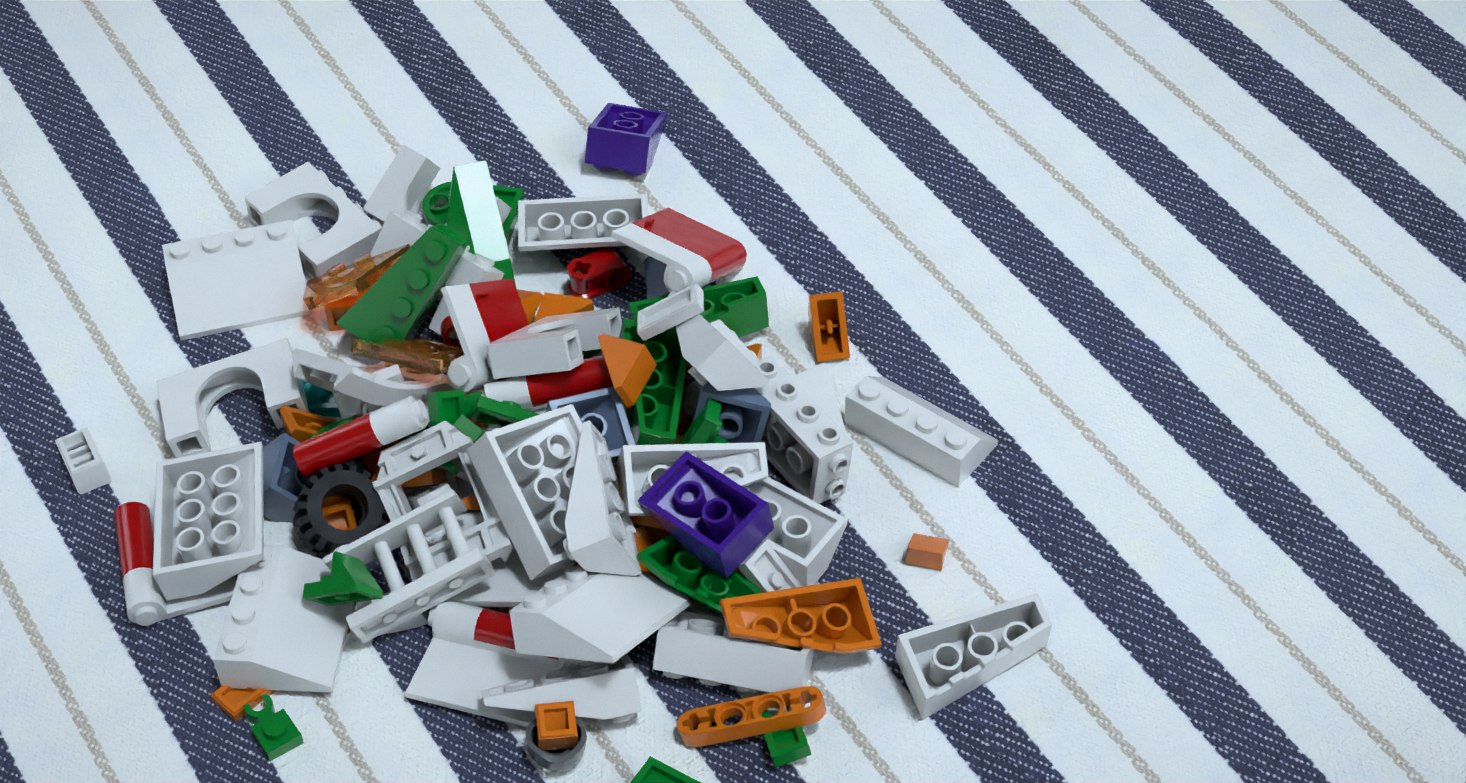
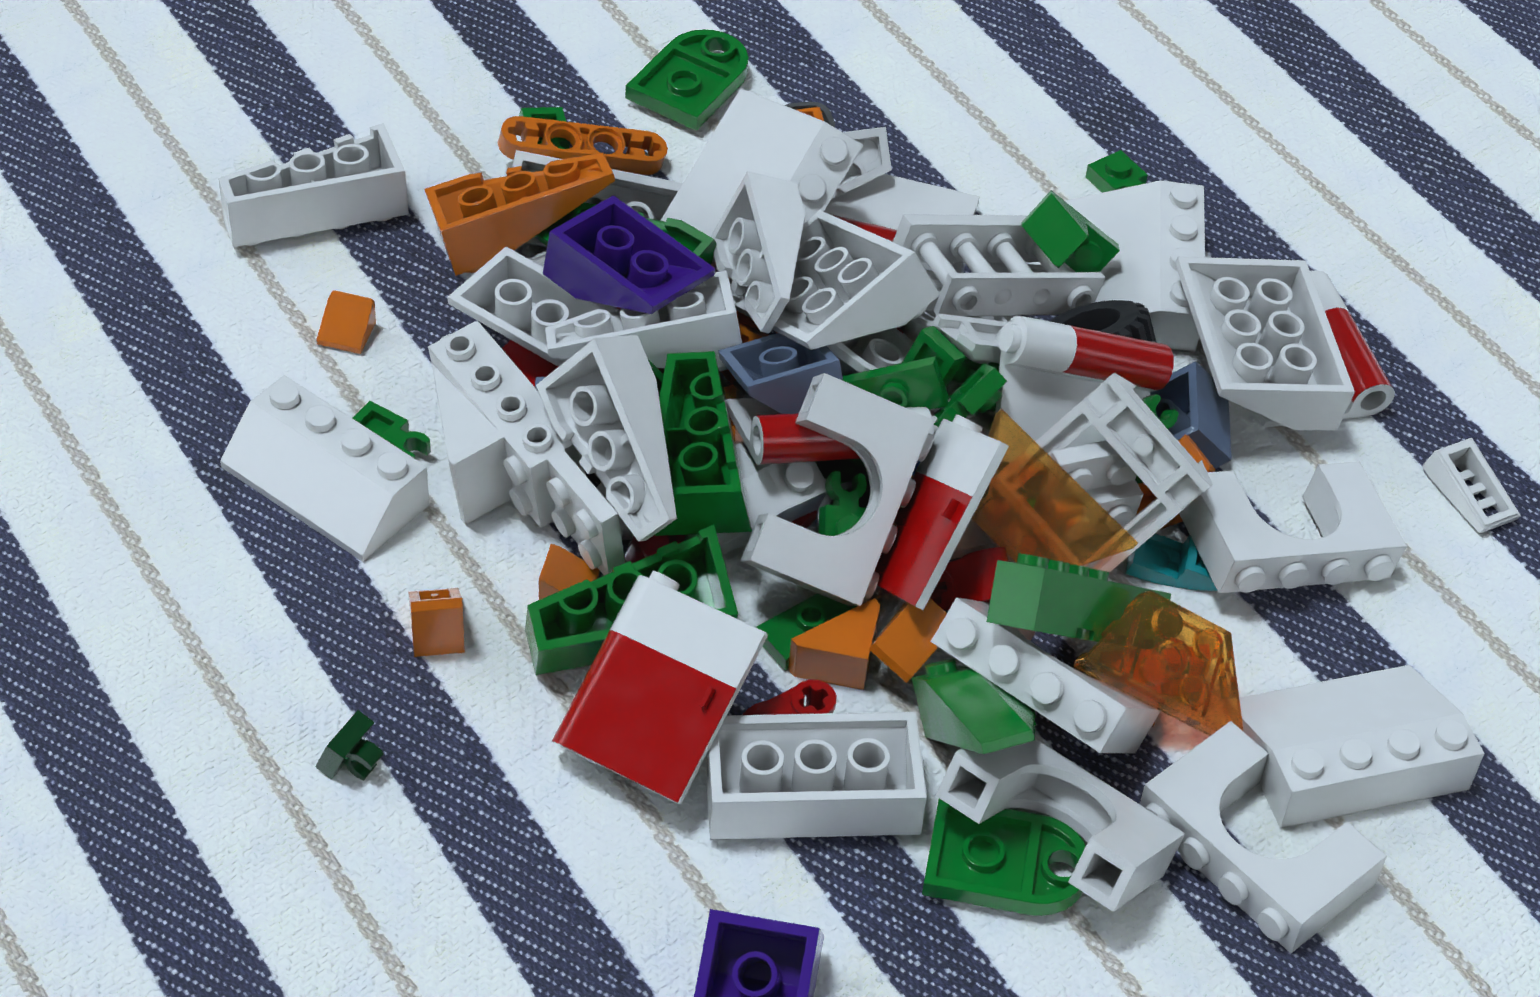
camera: 175 degrees right, 0 degrees up
orange slope [598,334,657,408] -> none
white tile [637,283,704,341] -> none
none -> dark green tile [315,710,384,781]
none -> green plate [352,401,431,459]

